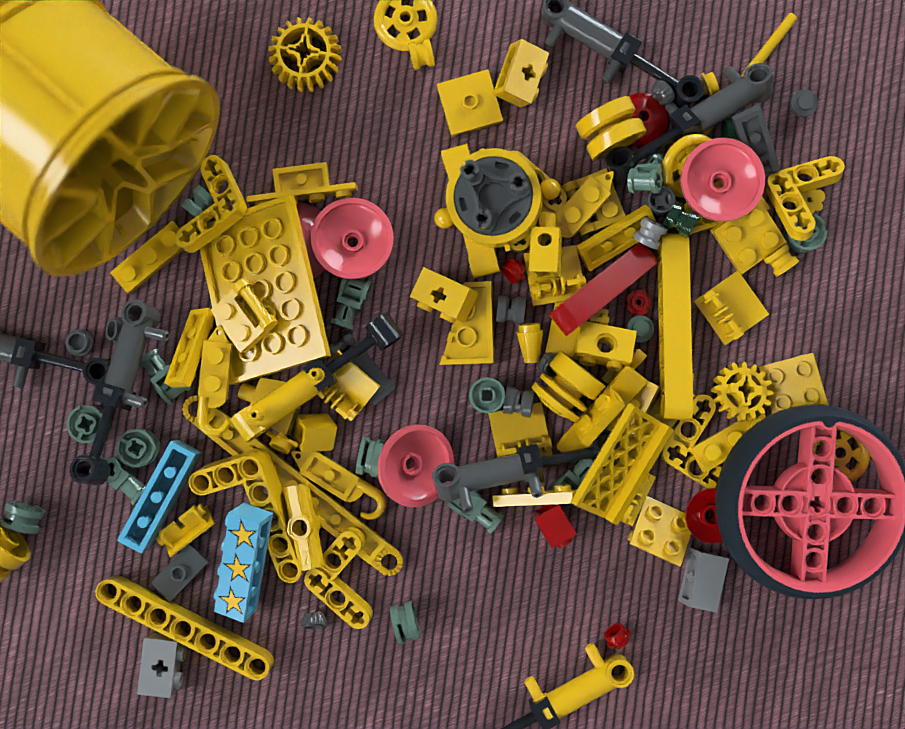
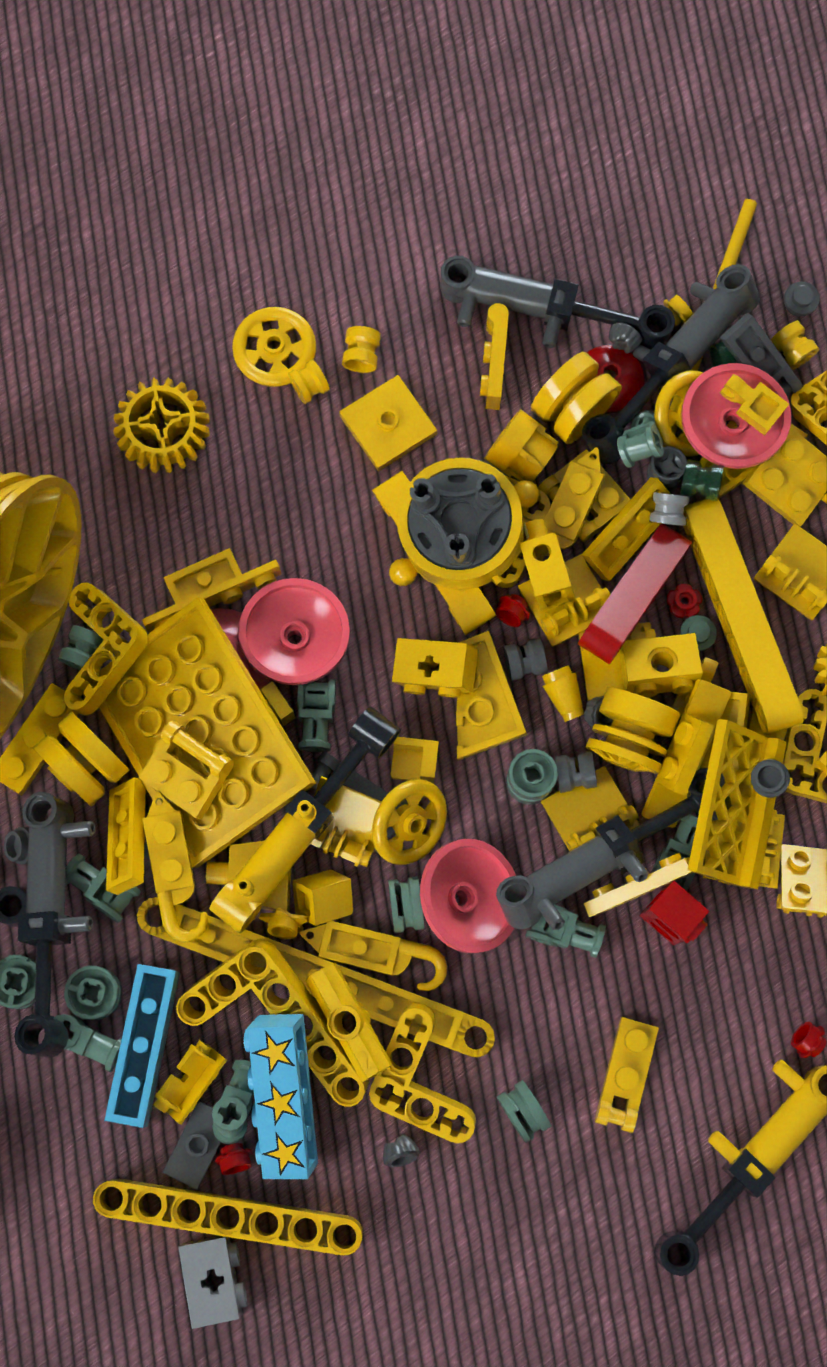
camera: 20 degrees left, 10 degrees down
yellow brick [493,39,549,108] -> none
none -> yellow wheel [33,711,129,807]
none -> sand green connector [212,1059,254,1144]
none -> red plate [215,1143,253,1175]
none -> yellow plate [260,681,295,726]
none -> yellow wheel [342,326,381,373]
none -> yellow plate [372,779,447,865]
none -> yellow panel [391,737,439,784]
none -> yellow plate [480,303,509,410]
none -> yellow piece [484,409,559,482]
none -> yellow plate [595,1017,659,1133]
none -> yellow plate [720,374,789,436]
none -> dark grey plate [751,759,790,798]
none -> yellow wheel [771,320,819,370]

